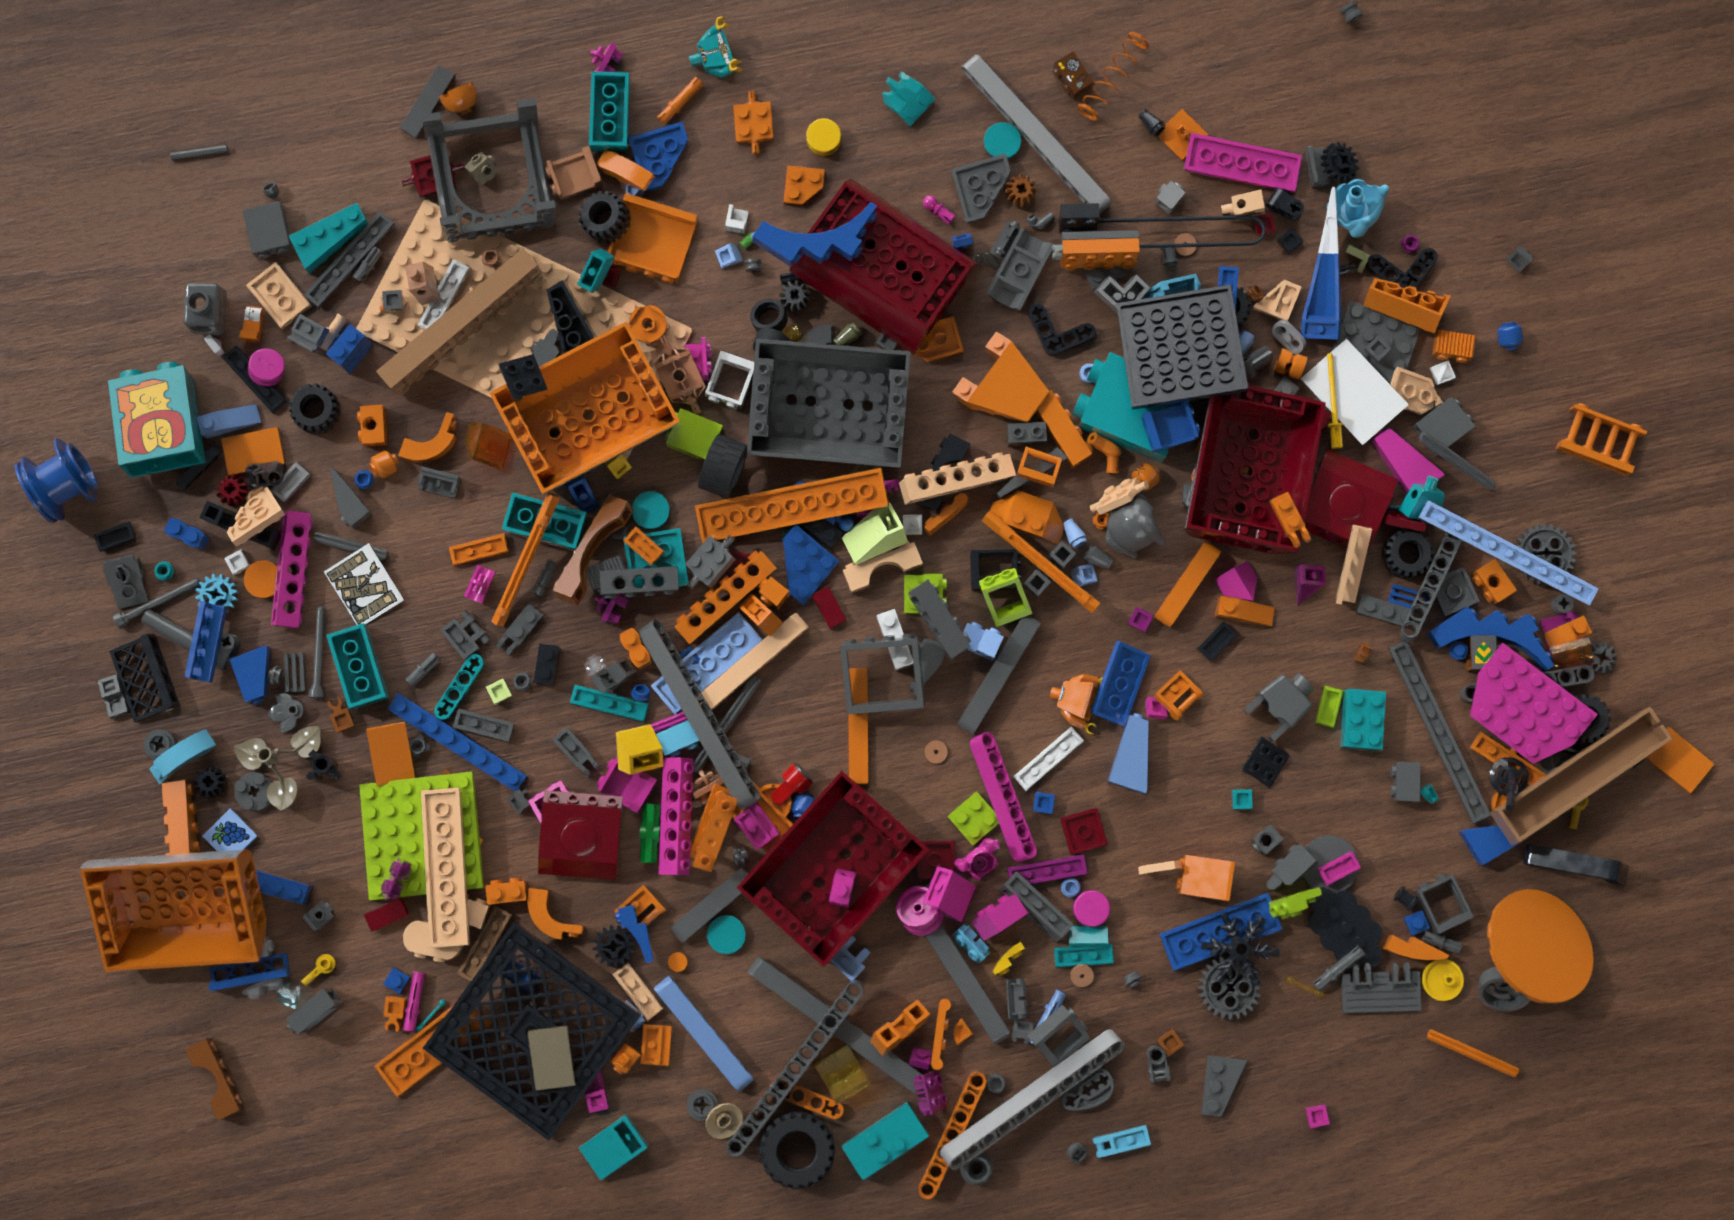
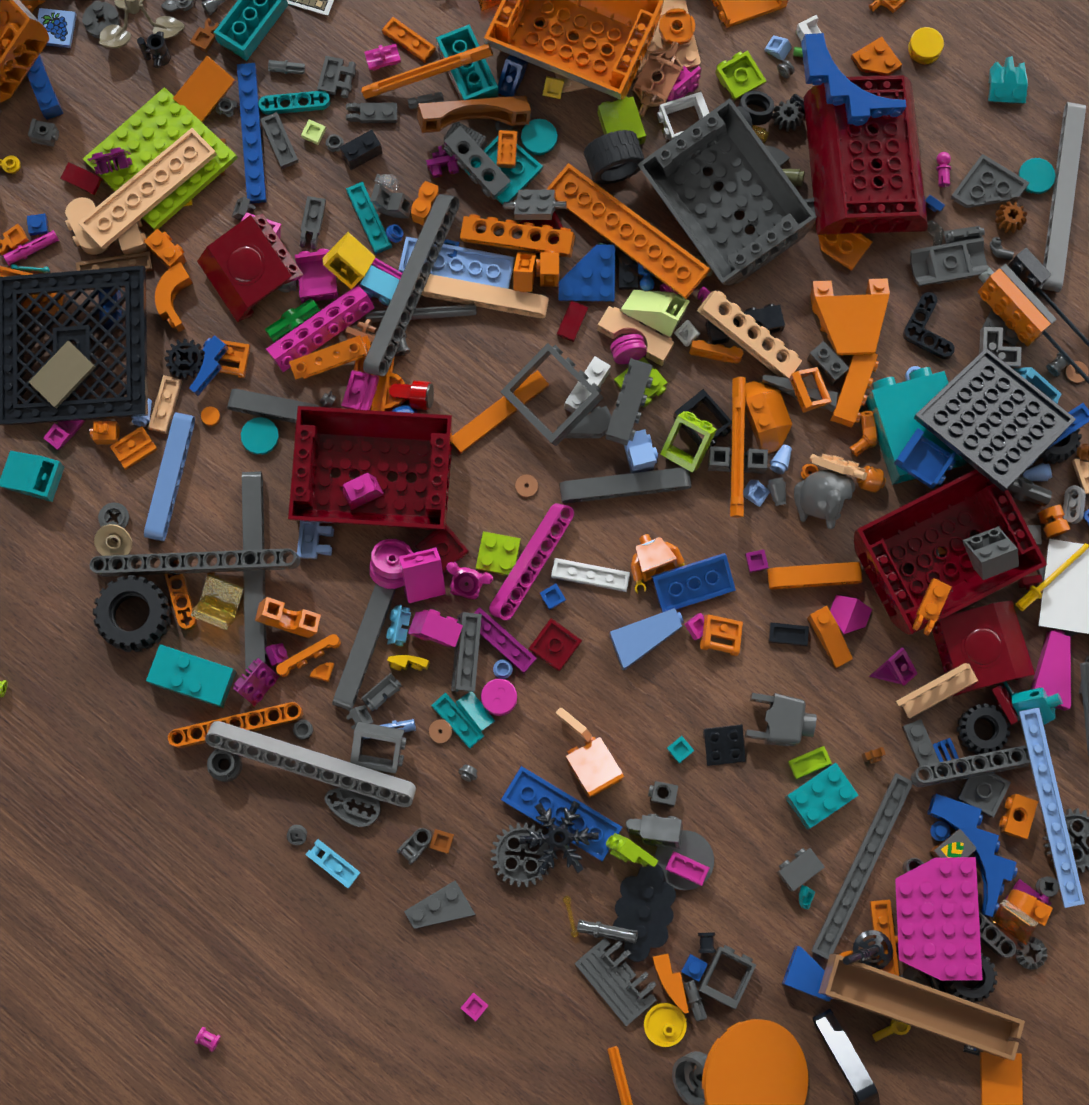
camera: 50 degrees right, 5 degrees down
none -> dark pink head [610,334,647,364]
none -> lime plate [715,50,766,101]
none -> dark grey slope [963,527,1019,580]

